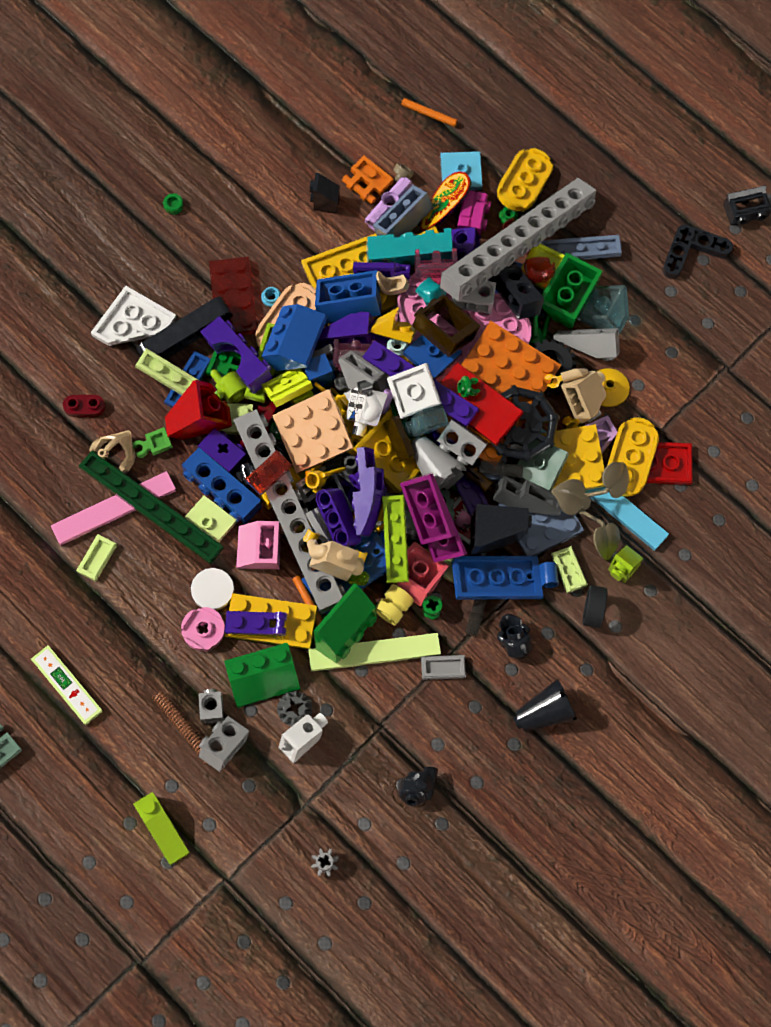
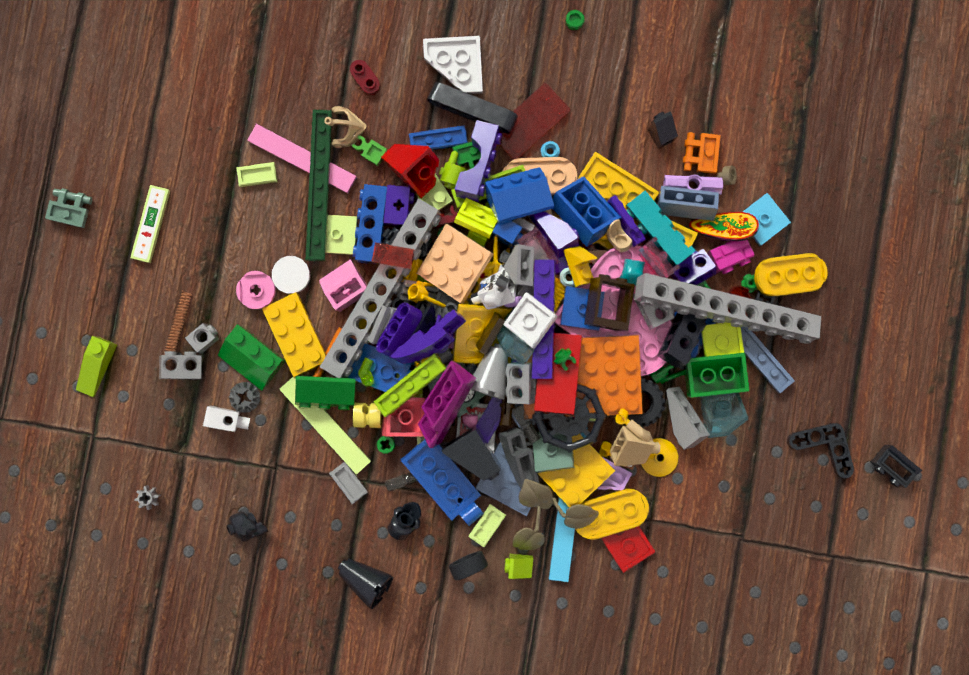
camera: 60 degrees right, 15 degrees up
yellowish green tile [135,348,217,395] -> none
dark purple plate [225,611,287,636] -> none
tan torso [303,529,368,581] -> none
orange bar [401,98,458,127] -> none
clear red hair [524,257,556,283] -> none

